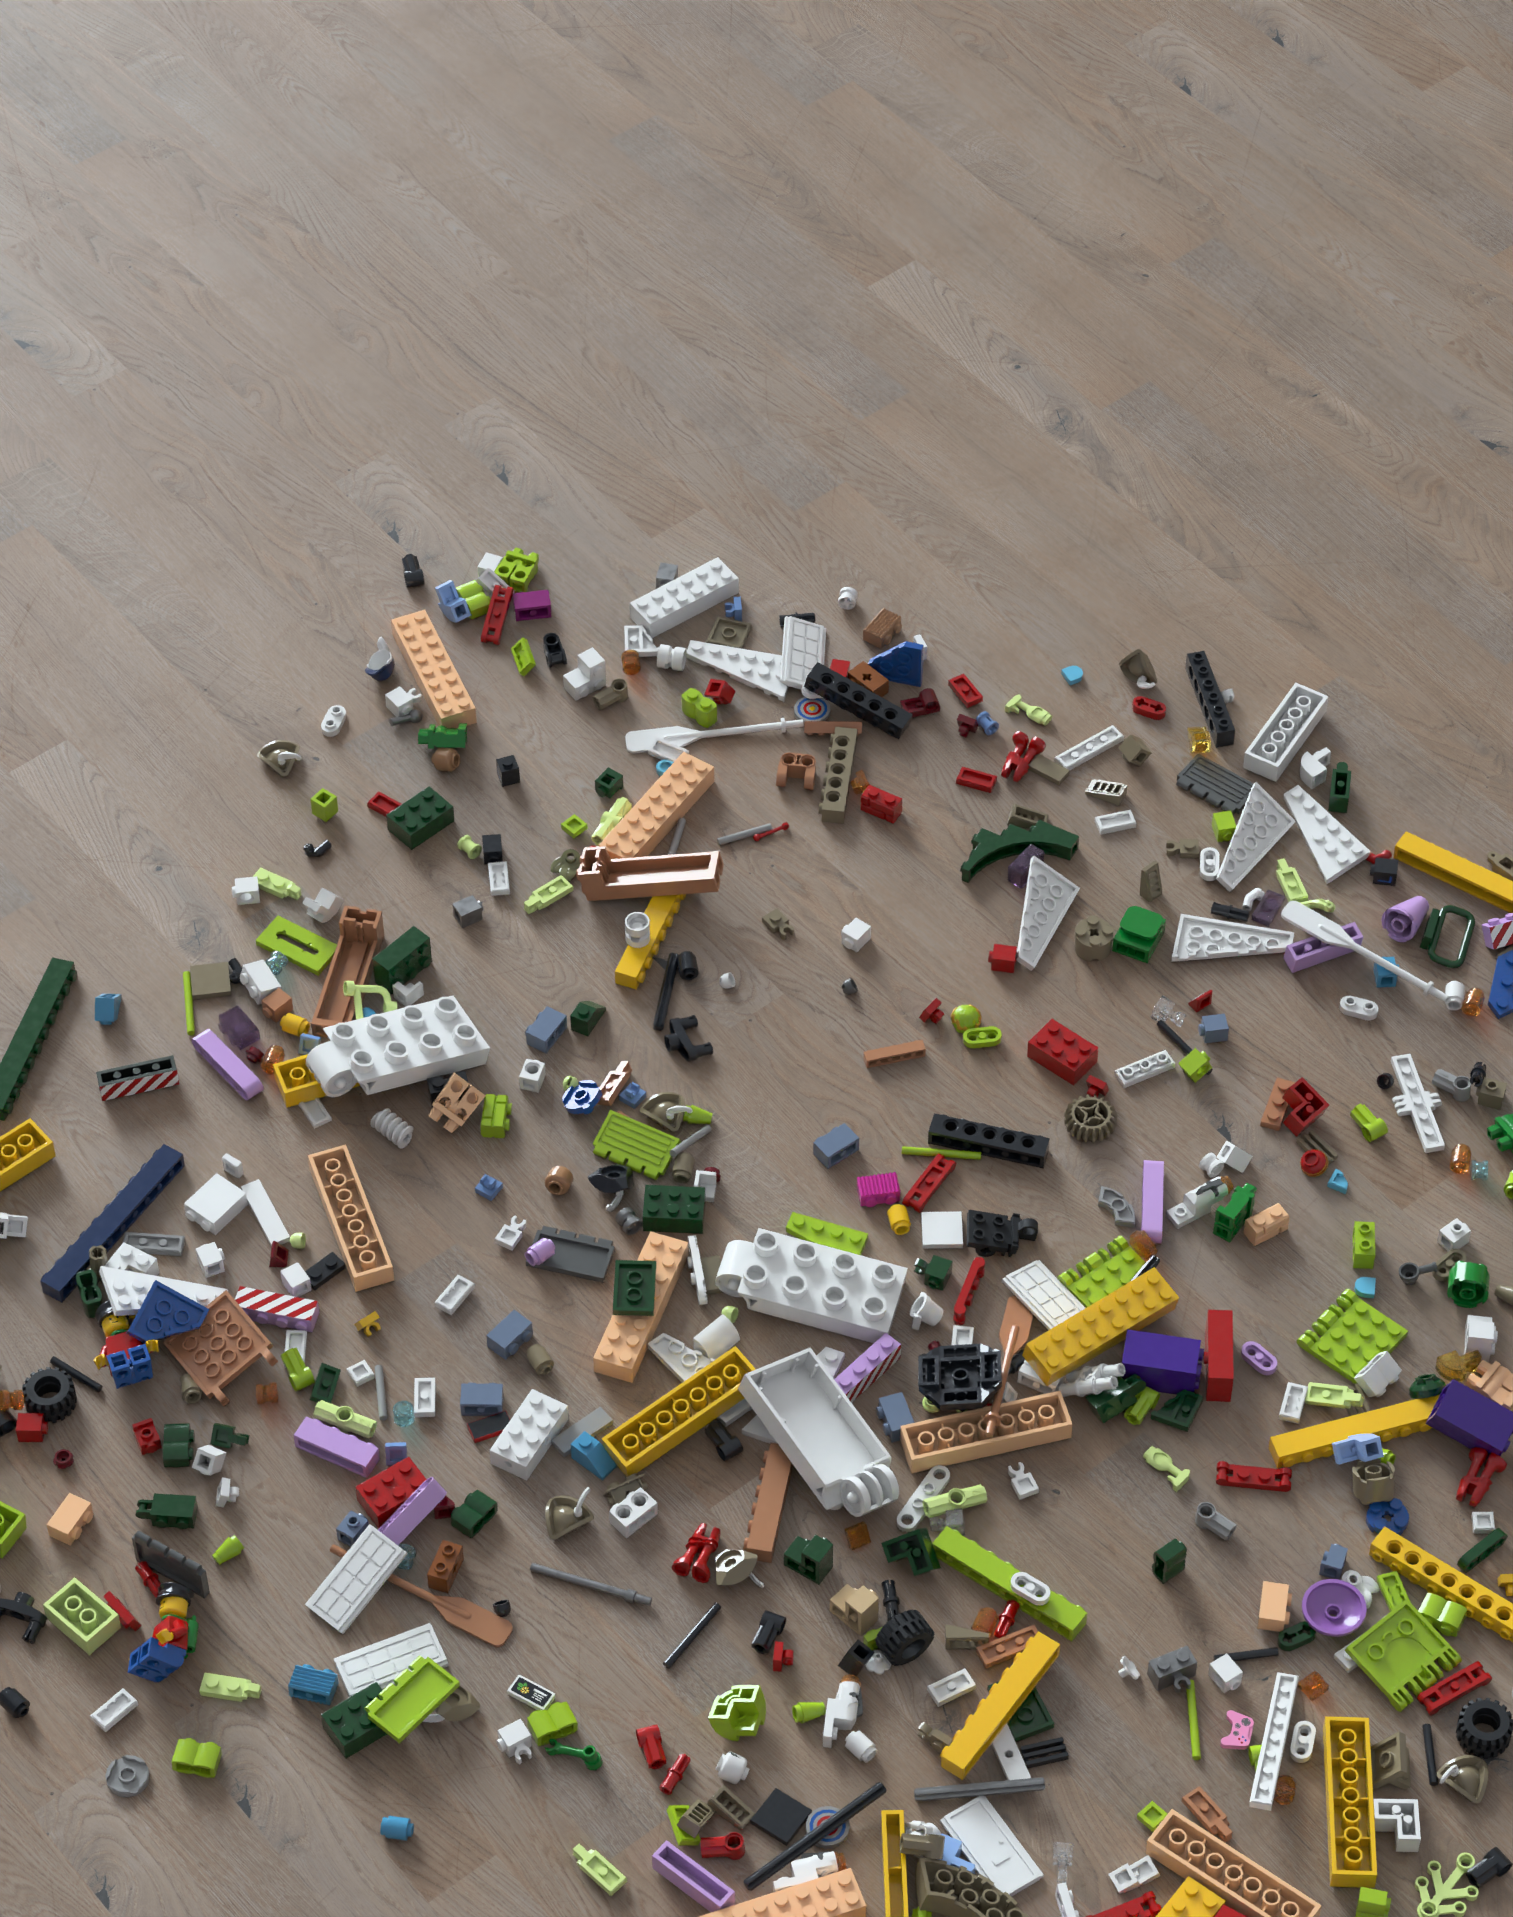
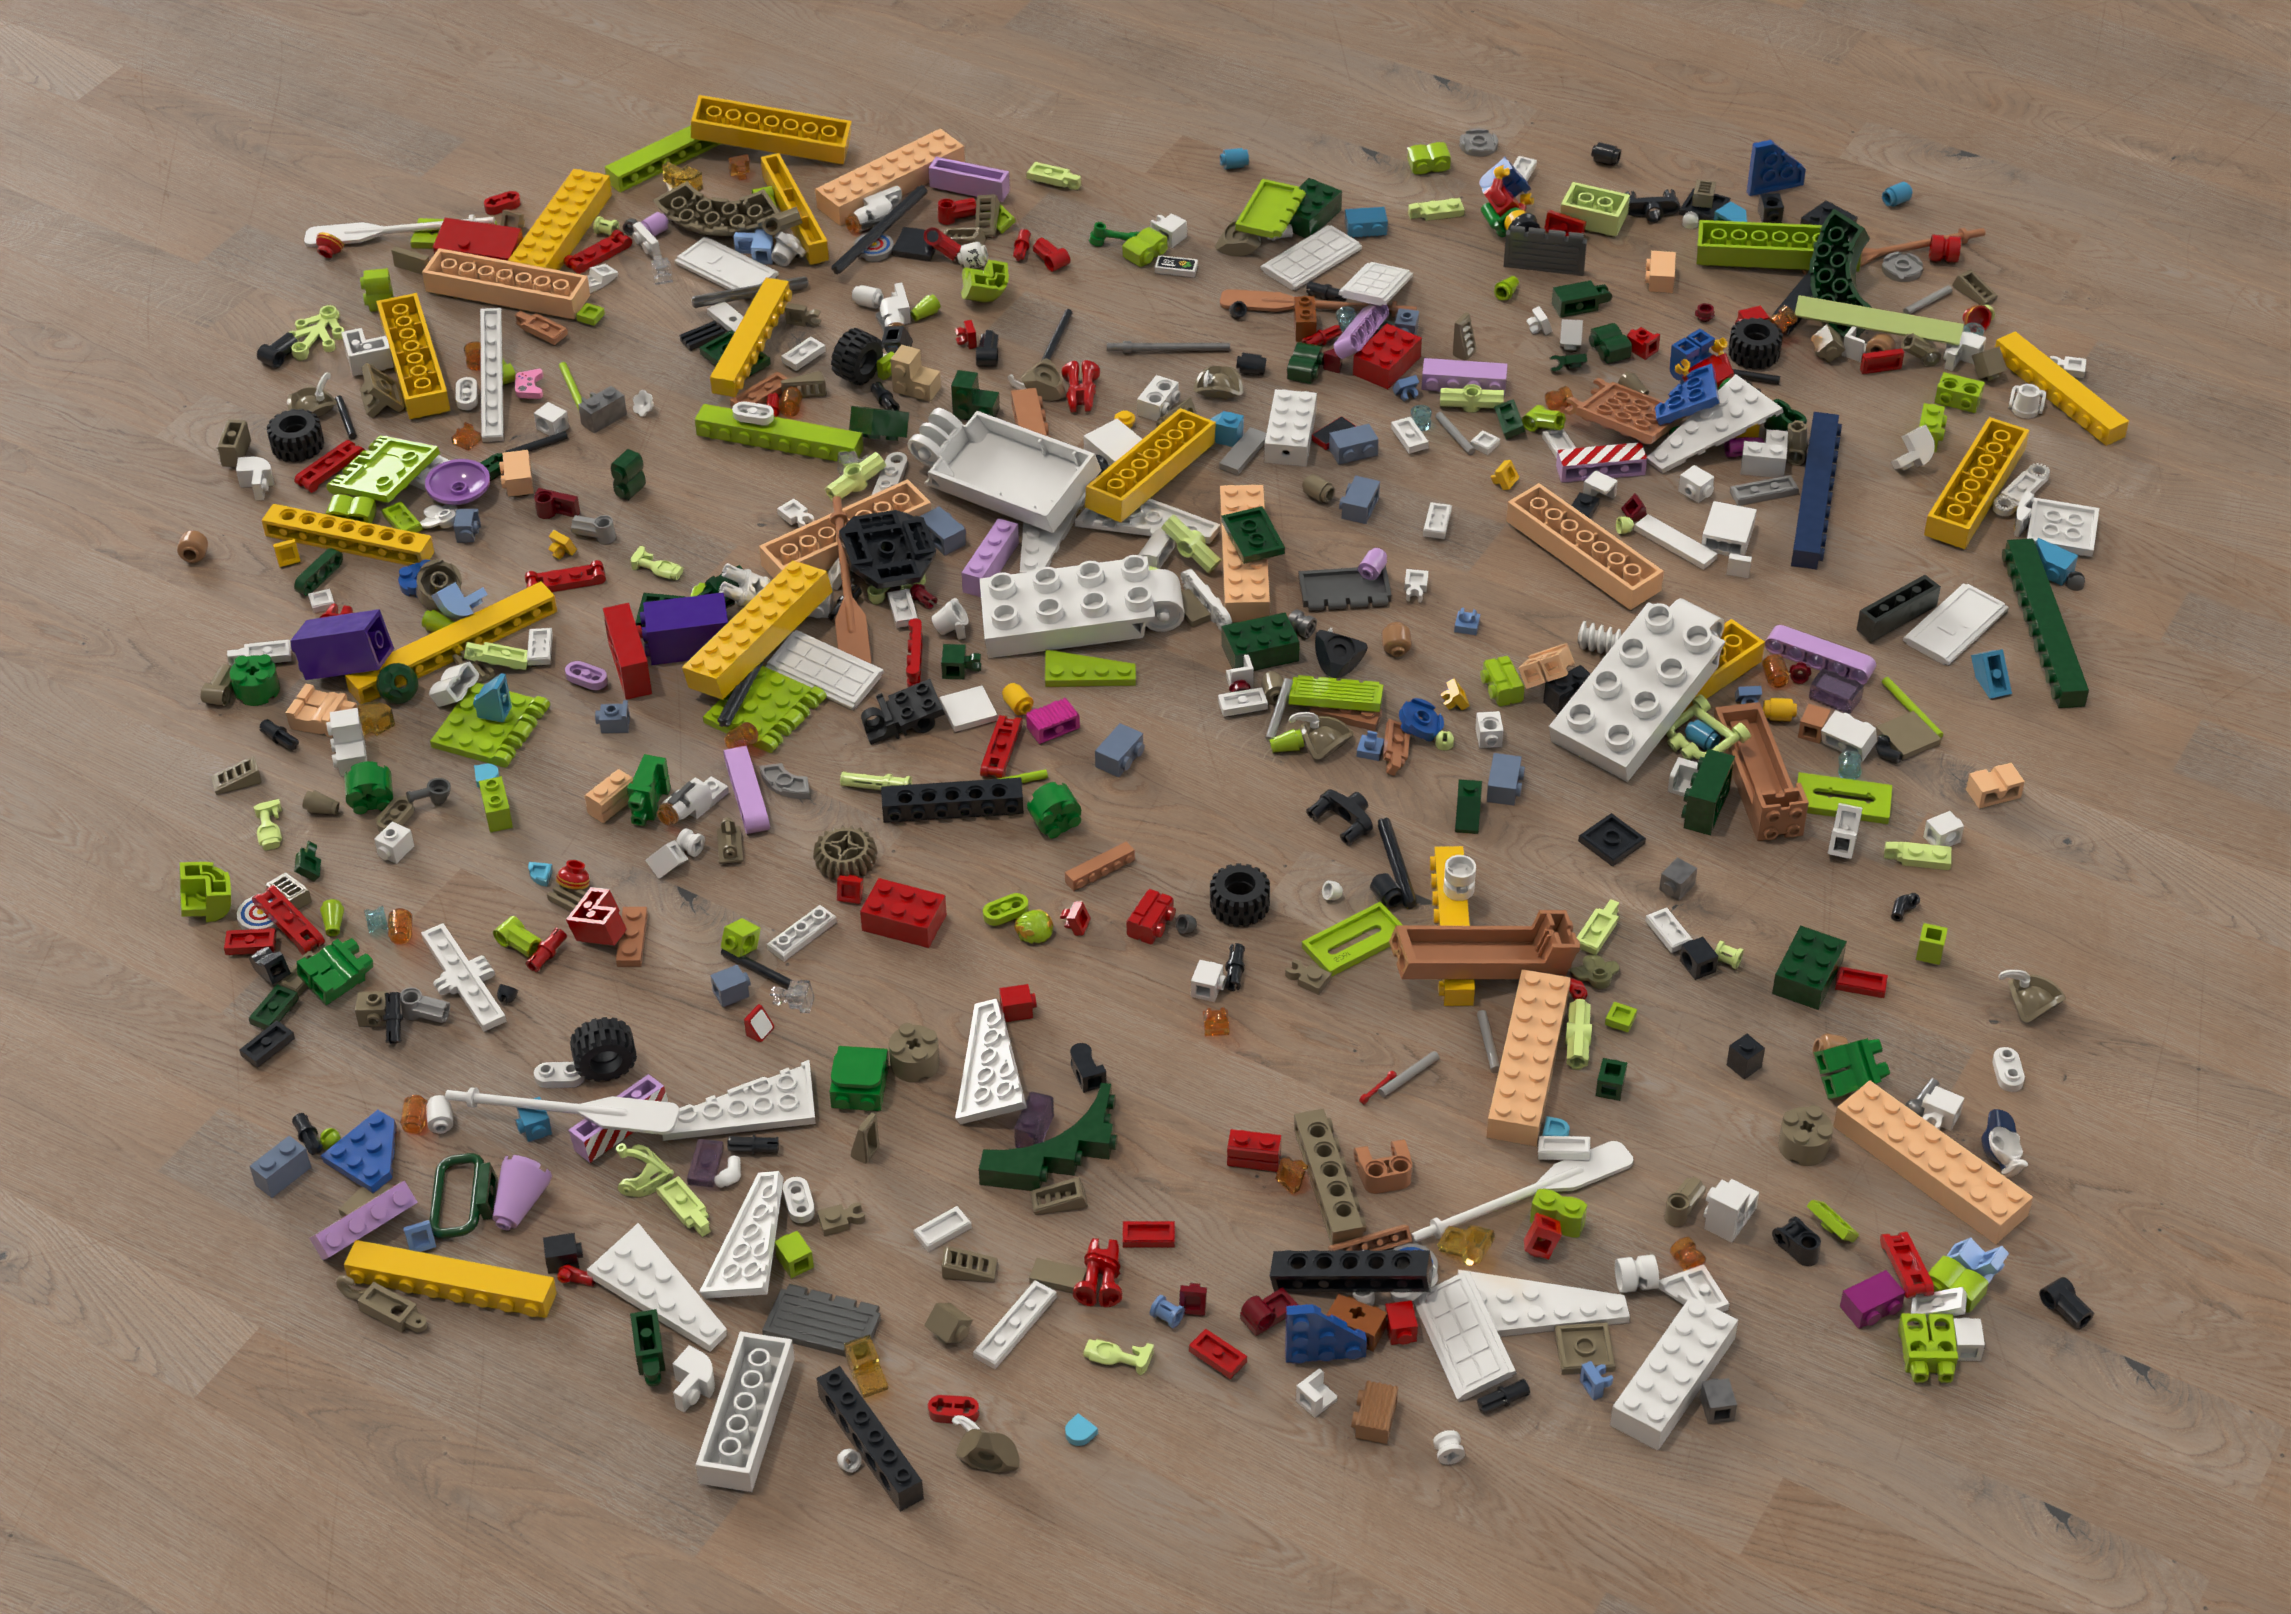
camera: 160 degrees right, 5 degrees down
none -> medium blue tile [403,1220,436,1252]
none -> dark azure slope [473,673,512,722]
none -> red pin [526,928,567,972]
none -> dark red plate [534,488,580,519]
none -> yellow tile [548,530,577,560]
none -> black tyre [570,1017,637,1082]
none -> sand blue brick [595,700,630,733]
none -> dark tan hinge [717,817,743,864]
none -> yellowish green pin [840,771,912,790]
none -> red piece [924,227,961,261]
none -> green brick [1027,782,1082,839]
none -> black leg [1070,1043,1107,1093]
none -> white brick [1084,419,1142,466]
none -> yellow plate [1114,410,1135,429]
none -> red brick [1126,889,1176,945]
none -> yellowish green piece [1161,514,1221,573]
none -> clear orange tile [1203,1007,1229,1036]
none -> black tyre [1210,863,1270,927]
none -> white plate [1218,687,1268,717]
none -> black pin [1225,943,1245,991]
none -> black brick [1236,352,1267,376]
none -> red axle [1302,325,1342,346]
none -> lime piece [1302,902,1403,977]
none -> black pin [1306,281,1347,302]
none -> clear yellow brick [1437,1224,1495,1265]
none -> yellow tile [1441,678,1470,710]
none -> dark tan slope [1453,312,1476,360]
none -> black tile [1578,813,1646,867]
none -> dark tan brick [1778,1105,1833,1166]
none -> white piece [1903,583,2009,665]
none -> light nougat brick [1966,763,2025,809]

